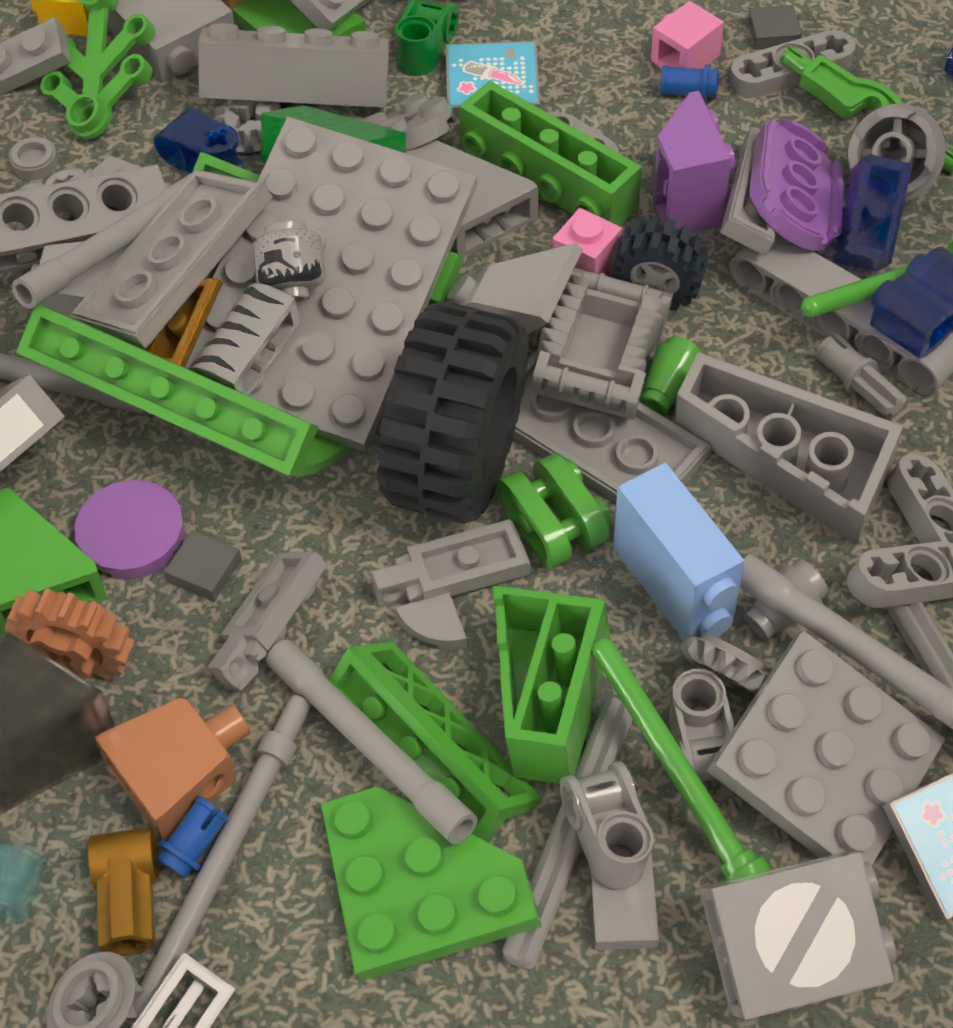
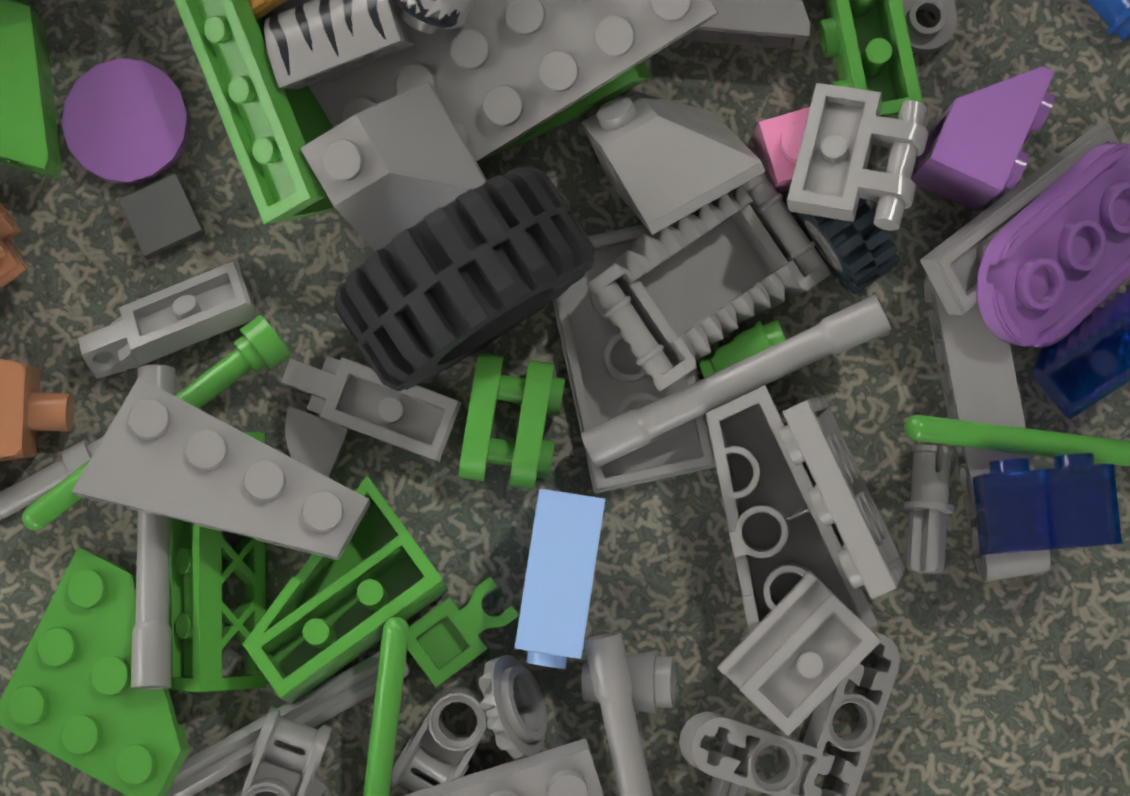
camera: 35 degrees right, 30 degrees up
none -> bright green piece [22,315,291,531]
none -> light grey wing [71,377,371,561]
none -> light grey slope [300,82,487,252]
none -> bright green plate [407,576,520,688]
none -> light grey piece [581,294,891,468]
none -> light grey plate [717,571,882,736]
none -> light grey plate [779,396,906,600]
none -> light grey plate [787,83,928,231]

